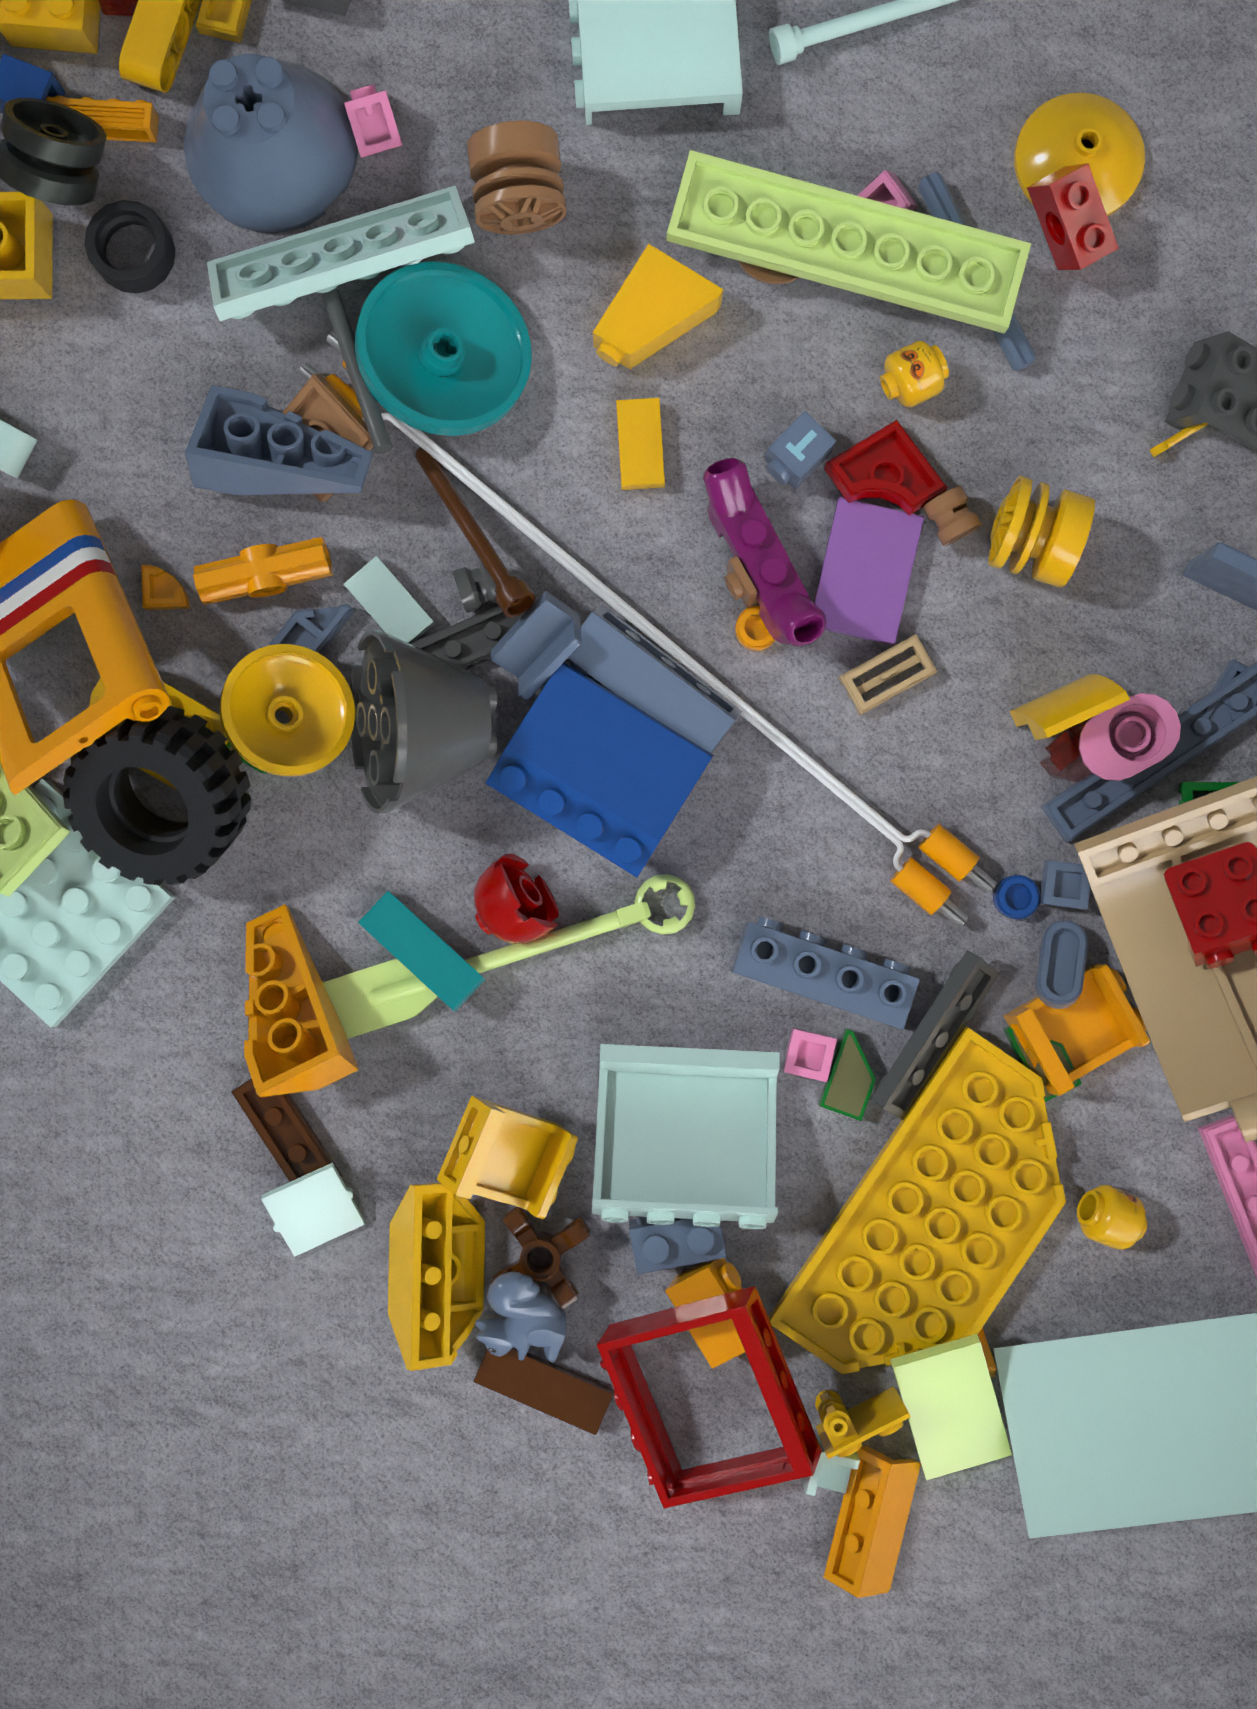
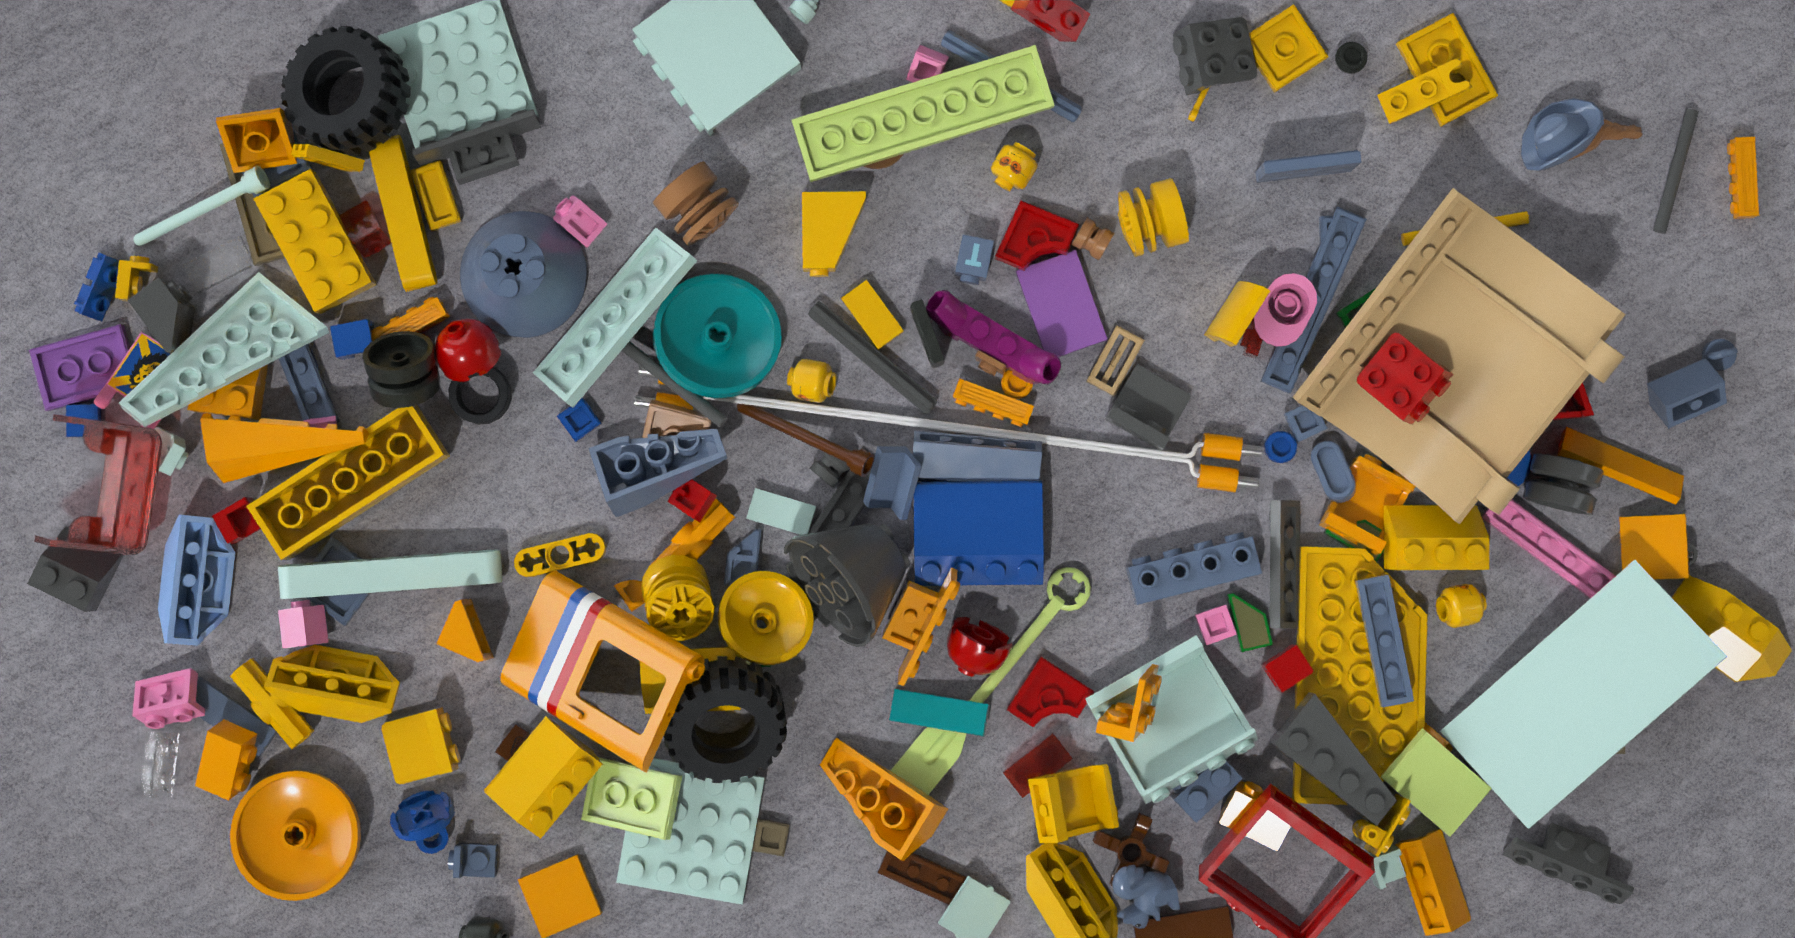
camera: 30 degrees left, 0 degrees up
none -> red cylinder [435,318,501,382]
none -> yellow beam [514,533,606,577]
none -> blue tile [557,397,602,442]
none -> yellow wheel [641,555,715,641]
none -> red bracket [667,479,717,523]
none -> dark tan tile [752,818,790,857]
none -> yellow head [787,359,837,403]
none -> dark grey axle [808,301,937,414]
none -> light orange bracket [882,567,960,686]
none -> pearl dark grey tile [910,299,944,368]
none -> light orange piece [952,378,1034,428]
none -> clear red plate [1003,733,1073,798]
none -> red tile [1006,656,1095,727]
none -> light orange bracket [1096,664,1162,742]
none -> dark grey bracket [1105,365,1191,450]
none -> red panel [1261,644,1313,693]
none -> dark grey wedge [1270,692,1397,826]
none -> sand blue plate [1355,575,1414,708]
none -> yellow slope [1384,505,1489,570]
none -> dark grey bracket [1503,823,1634,904]

